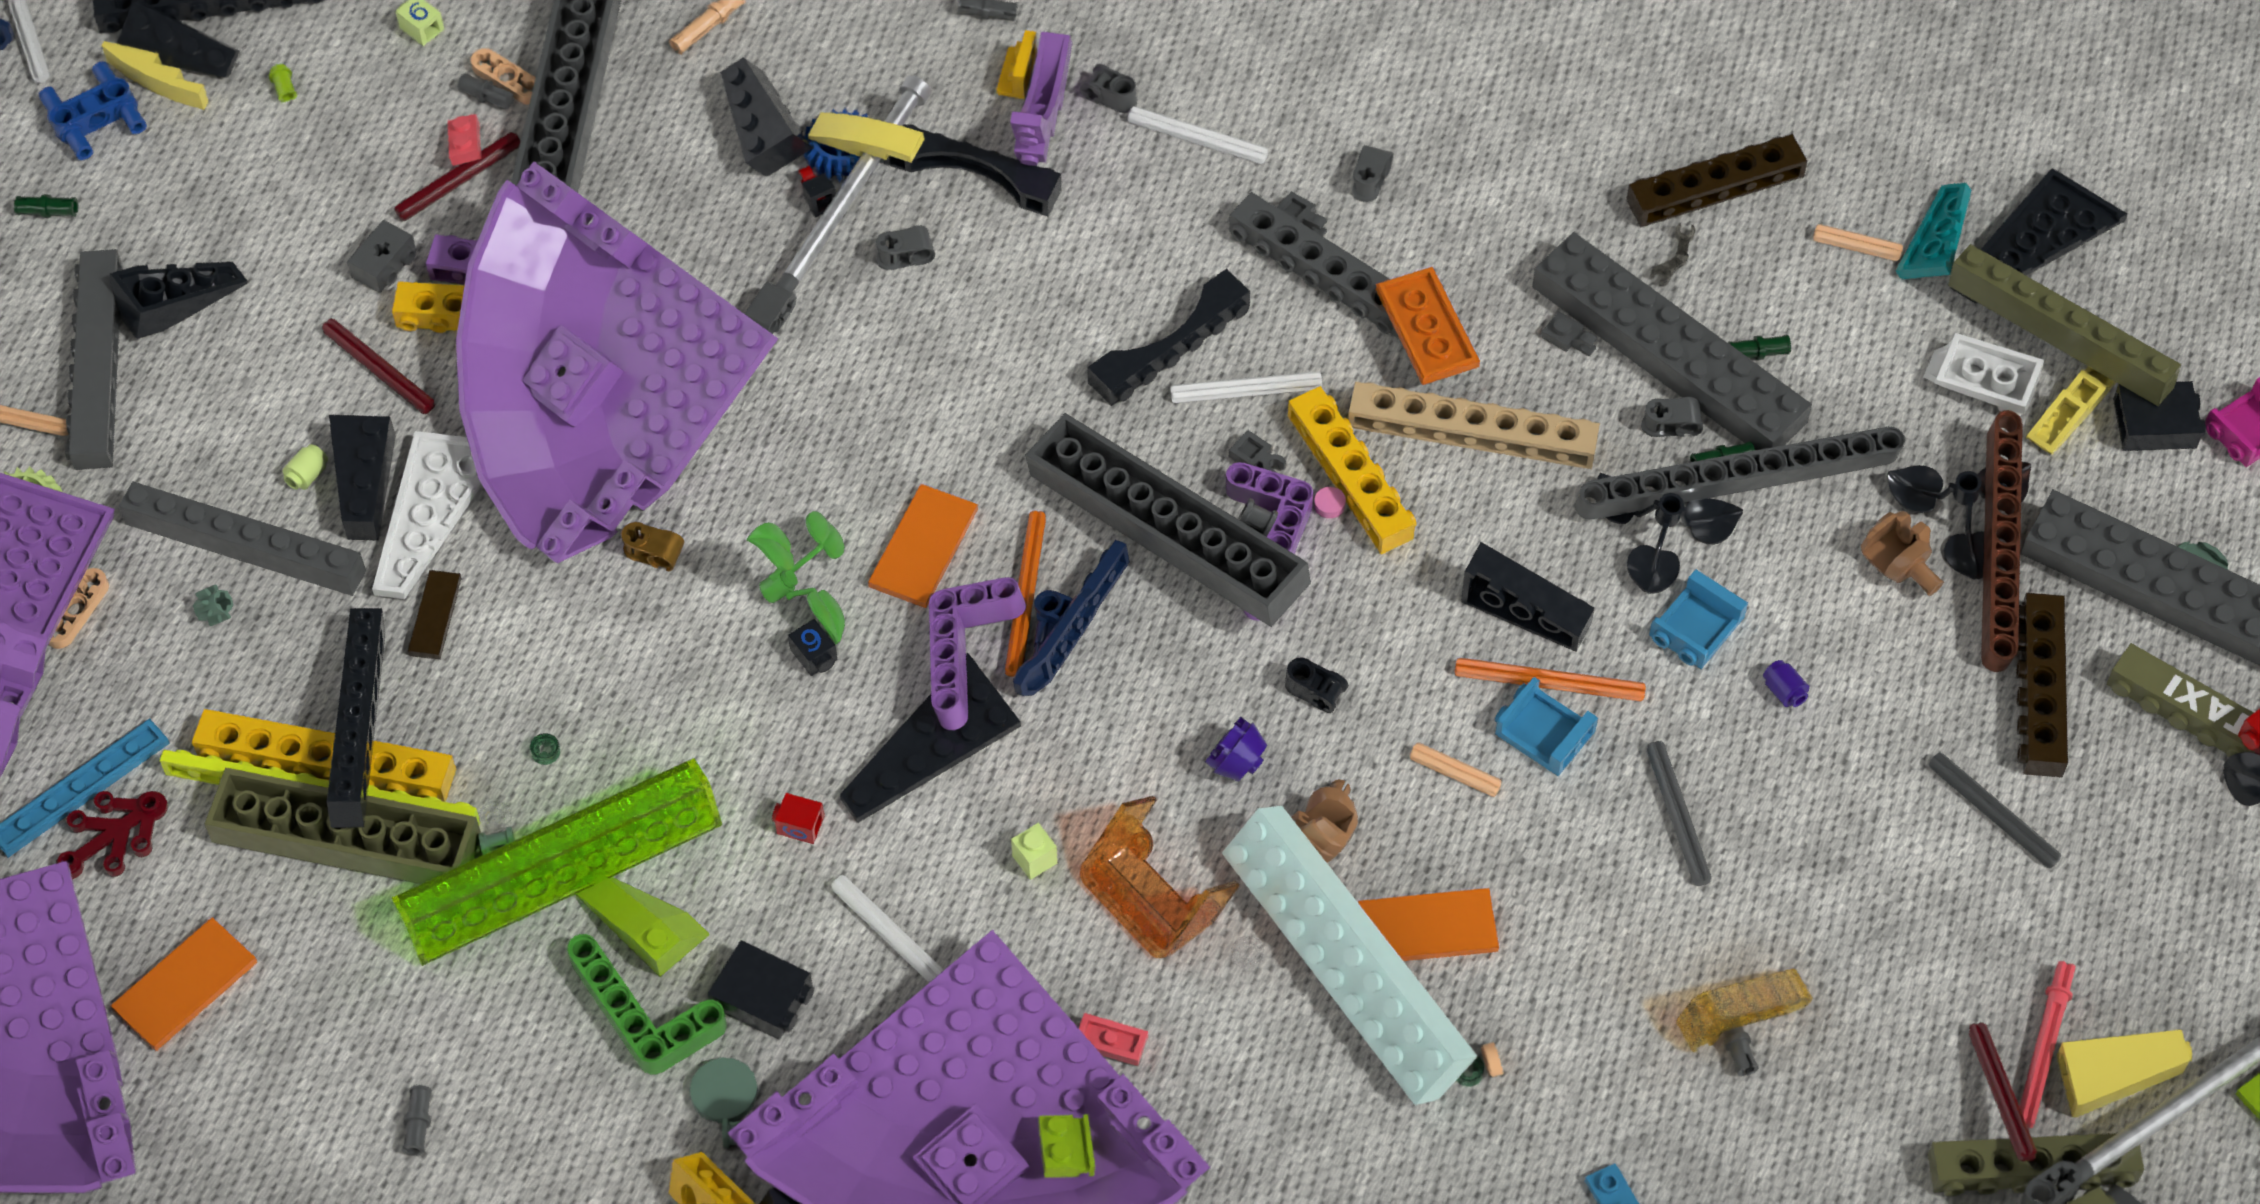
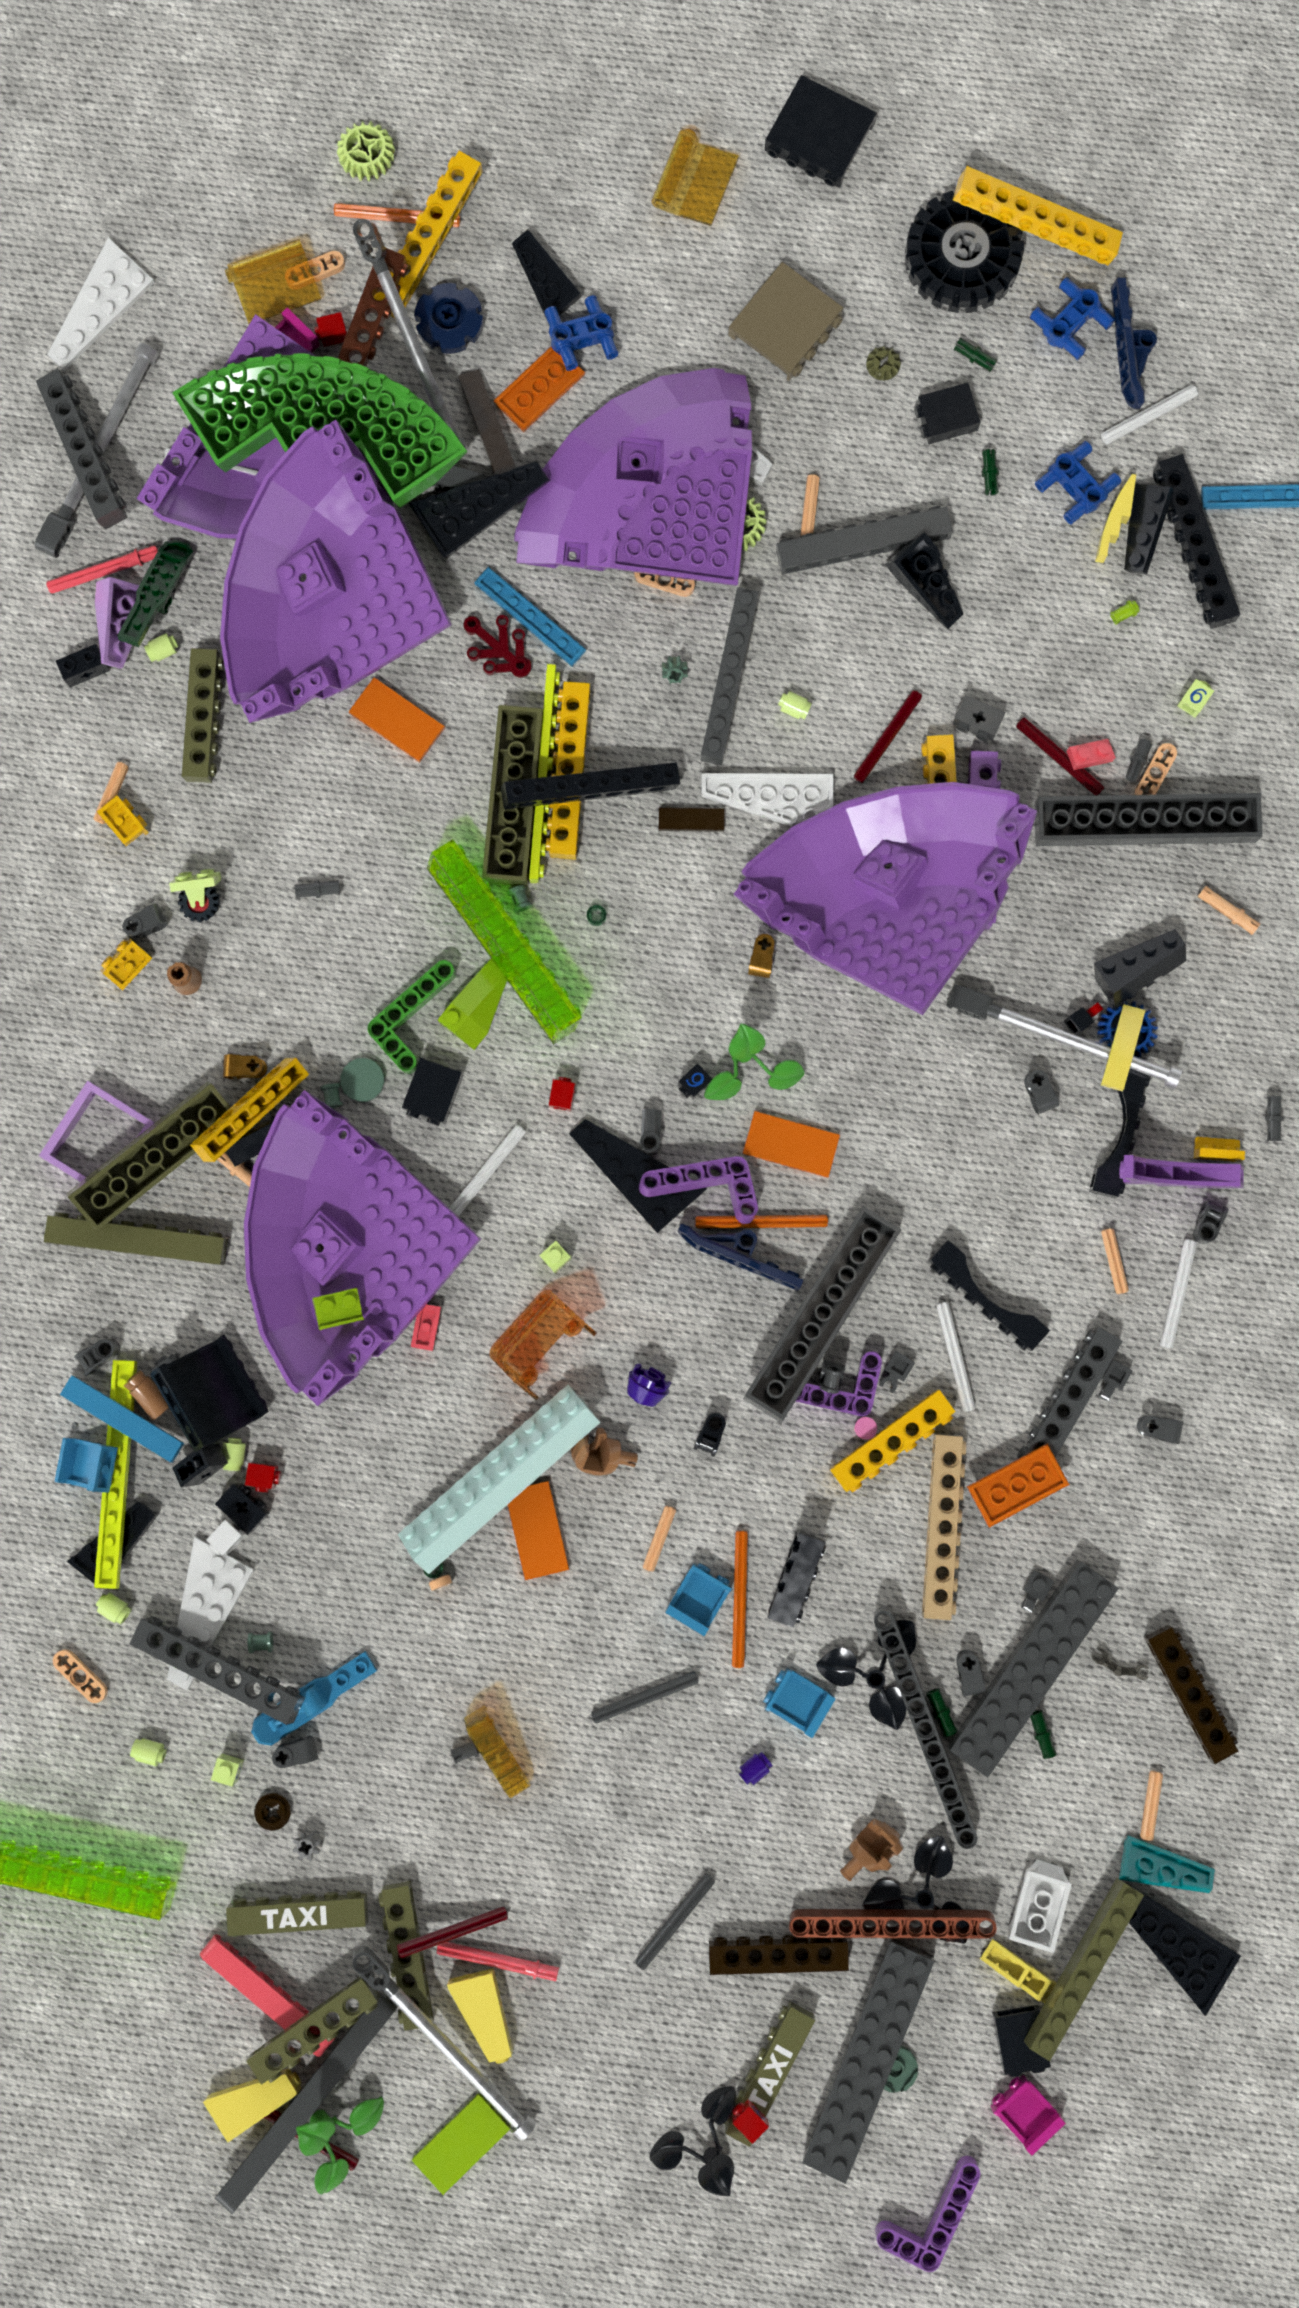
camera: 90 degrees right, 25 degrees up
black wedge [329,414,396,541] -> none
none -> dark grey piece [640,1109,662,1155]
none -> light nougat axle [1101,1228,1129,1294]

